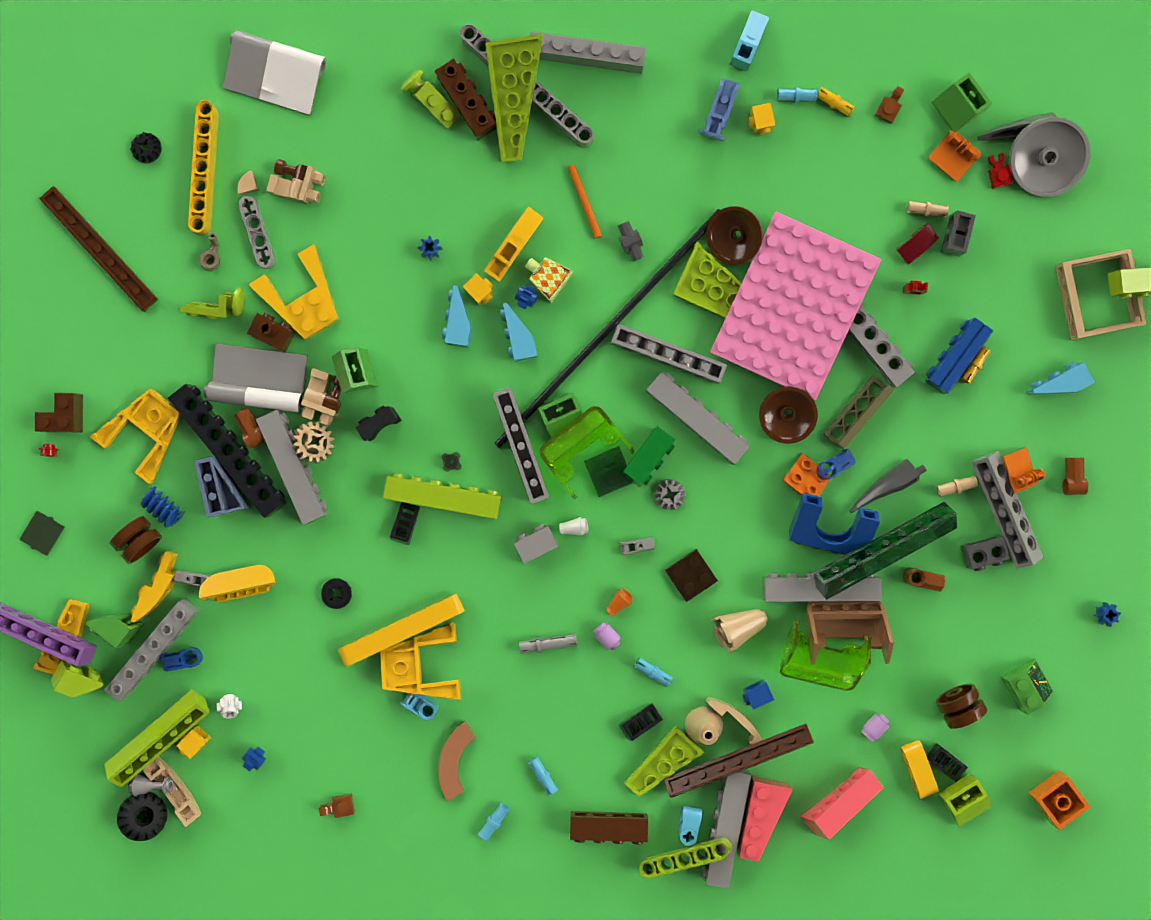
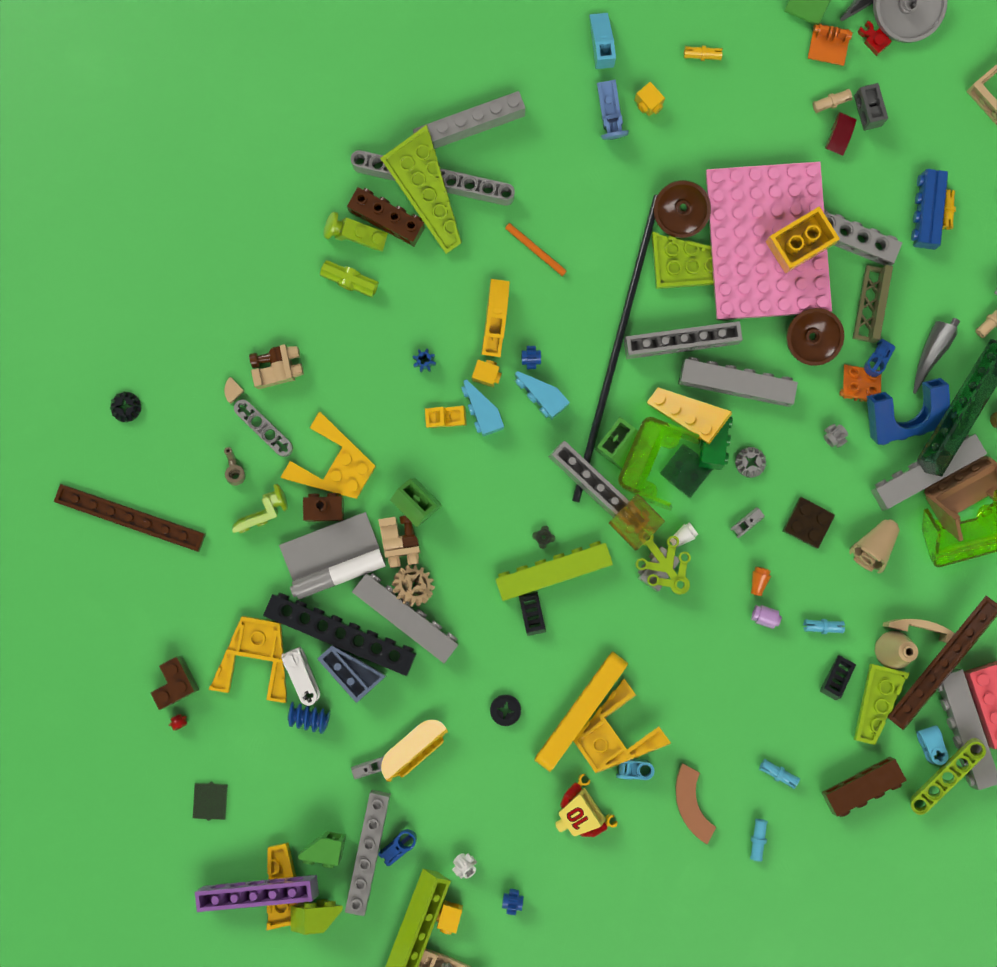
camera: 30 degrees left, 5 degrees down
reddish brown wheel [110,516,162,564] -> none
yellow slope [130,550,178,622] -> none
yellow beam [188,100,219,236] -> none
door [223,30,327,115] -> none
dark orange piece [234,408,266,449] -> none
dark orange plate [319,794,355,818] -> none
black brick [356,405,402,441] -> none
light grey pin [519,634,577,654] -> none
torso [525,257,573,303] -> none
dark grey axle [618,221,644,262] -> none
blue brick [742,679,774,709] -> none
medium azure pin [777,87,817,103] -> none
dark orange plate [875,86,904,124] -> none
red plate [903,280,928,295] -> none
none -> white piece [282,647,320,706]
none -> lime piece [320,260,379,298]
none -> yellow slope [425,406,467,428]
none -> torso [555,774,618,837]
none -> clear yellow slope [609,494,665,551]
none -> lime plant [635,529,691,595]
none -> yellow wing [647,387,732,444]
none -> yellow brick [766,206,840,274]
none -> light grey gear [824,424,848,448]

